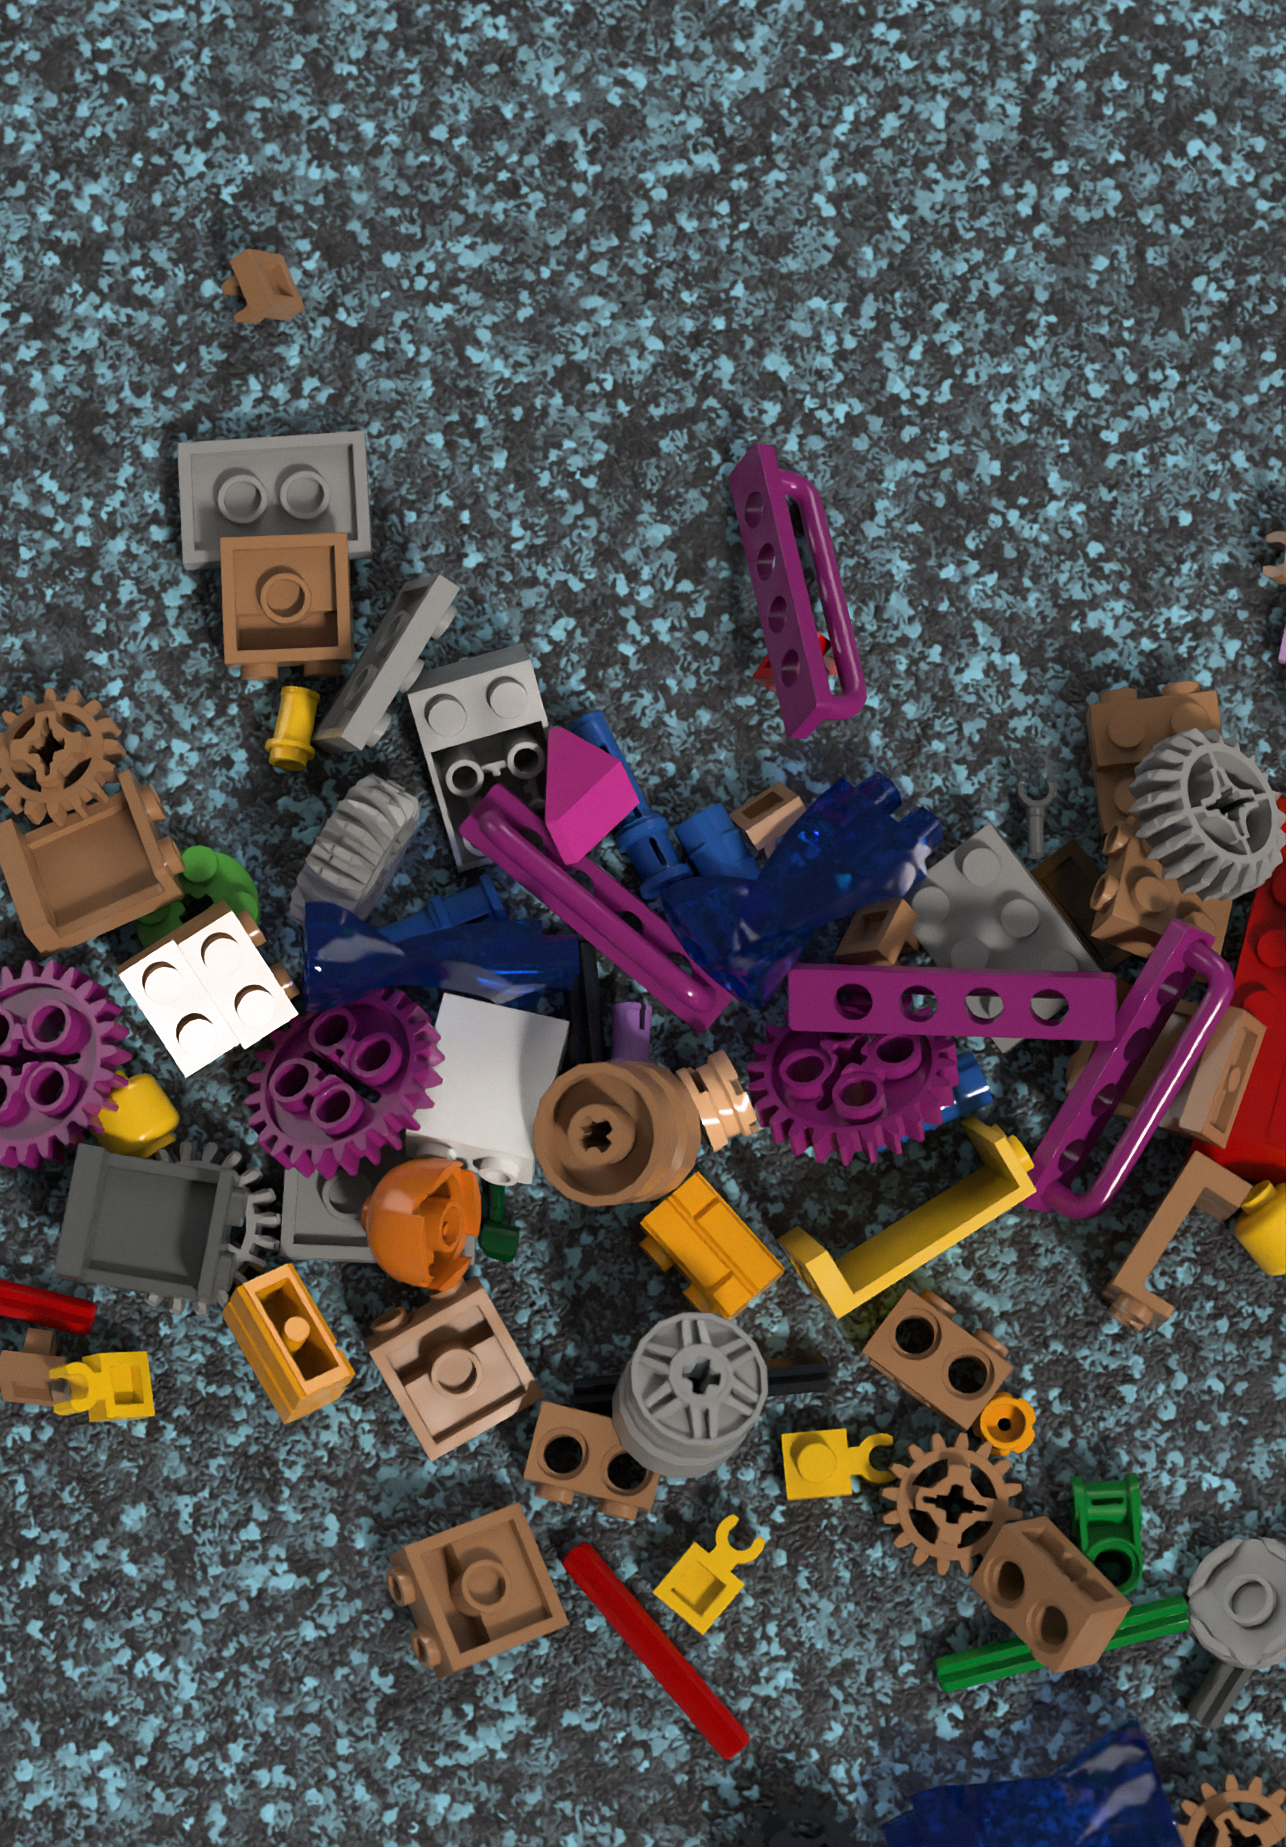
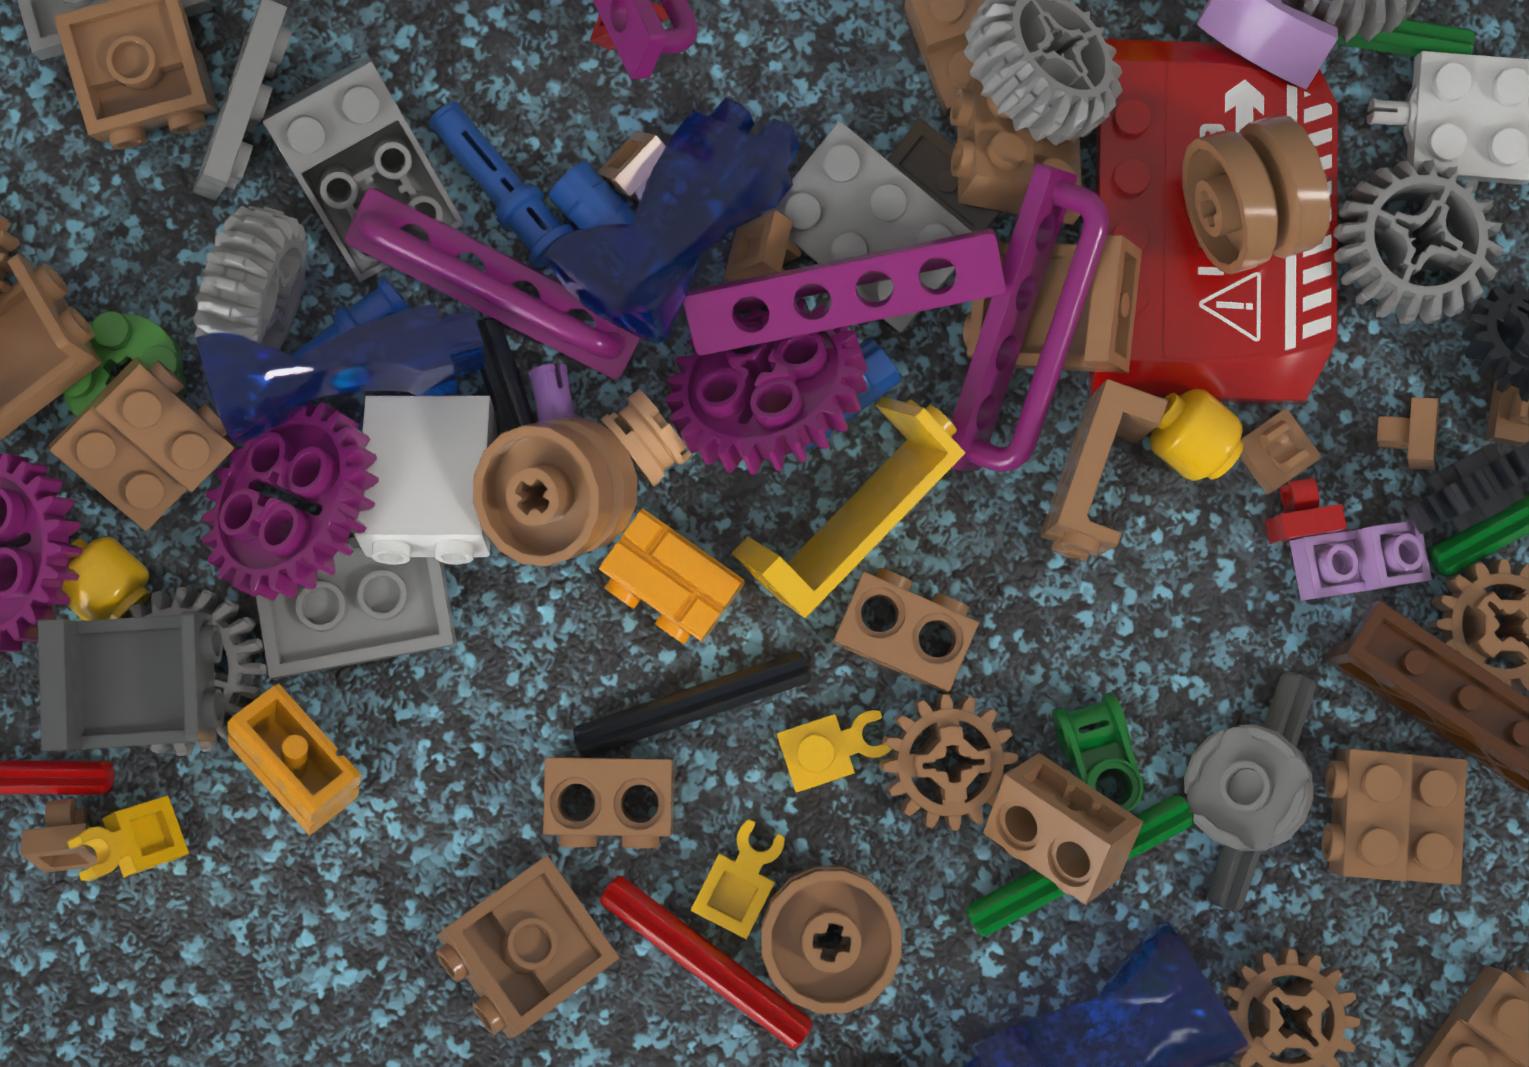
camera: 15 degrees left, 5 degrees up
yellow pin [265,686,320,771] -> none
orange cylinder [361,1158,481,1292] -> none
medium nougat plate [363,1276,544,1462] -> none
dark green hand [481,1182,521,1263] -> none
dark pink slope [545,727,640,865] -> none
light grey wheel [612,1312,768,1478] -> none
light orange plate [972,1392,1036,1457] -> none
dark grey hand [1015,776,1056,860] -> none
none -> medium nougat wheel [762,865,902,1014]

